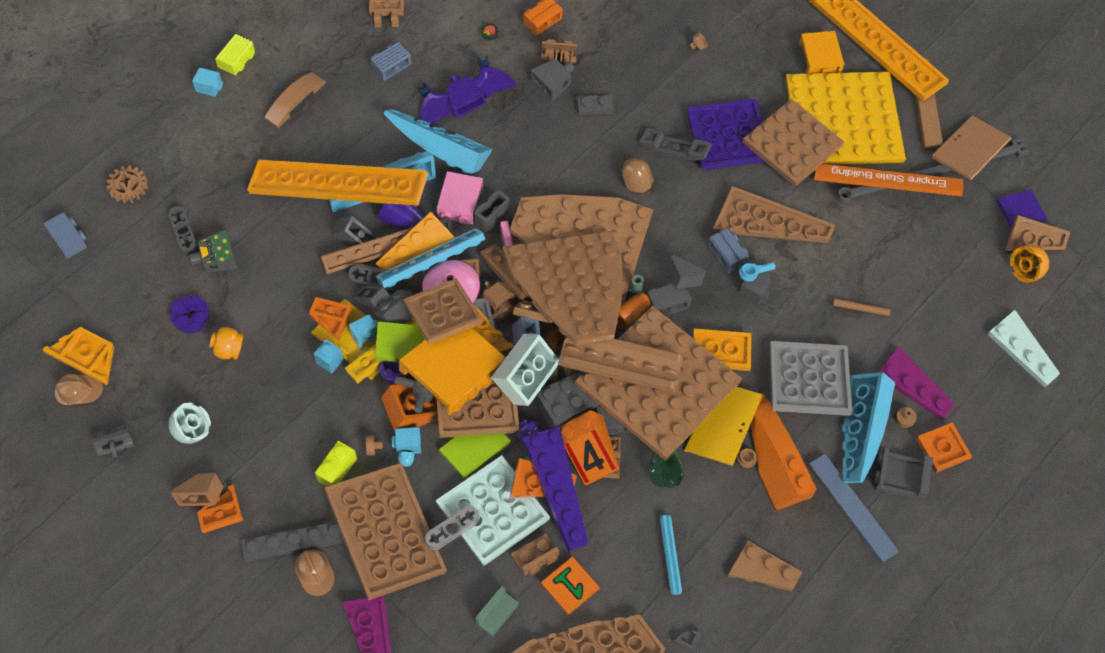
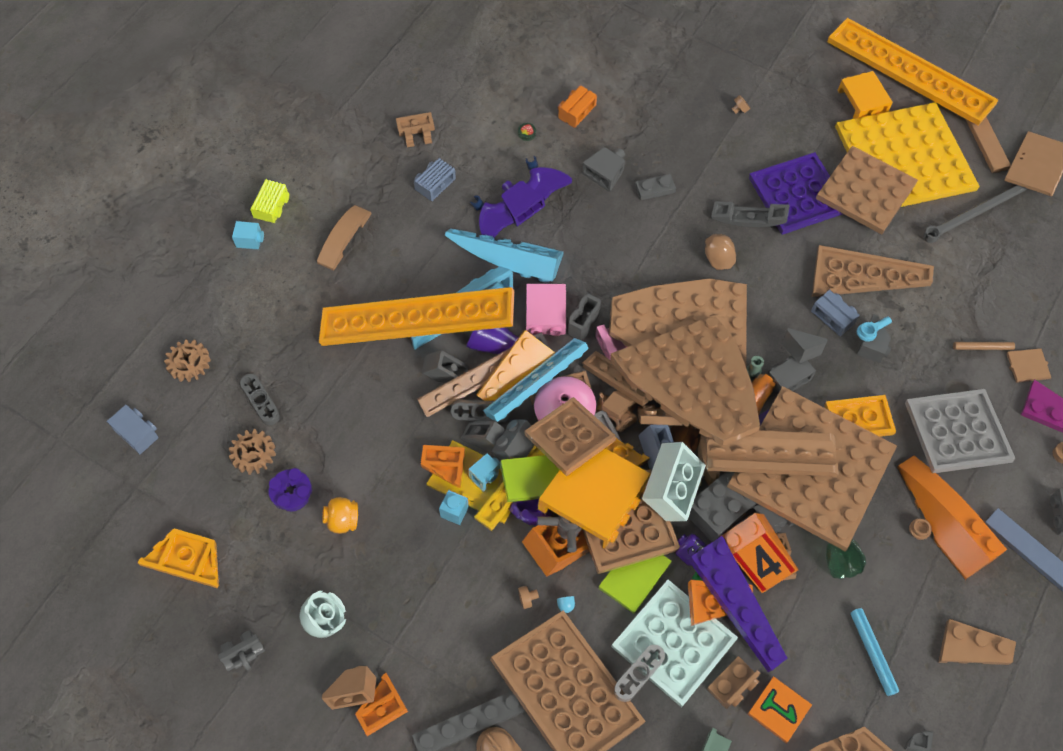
camera: 10 degrees left, 0 degrees up
medium nougat piece [55,374,103,405] -> none
dark grey torso [189,230,237,272] -> none
neon yellow brick [315,441,357,487] -> none
medium azure brick [392,427,421,455] -> none
medium nougat hinge [541,40,577,64] -> none
yellow container [684,387,762,466] -> none
orange tile [814,164,963,197] -> none
medium azure wedge [842,372,895,483] -> none
none -> medium nougat gear [229,429,276,475]
none -> medium nougat piece [1007,349,1051,383]

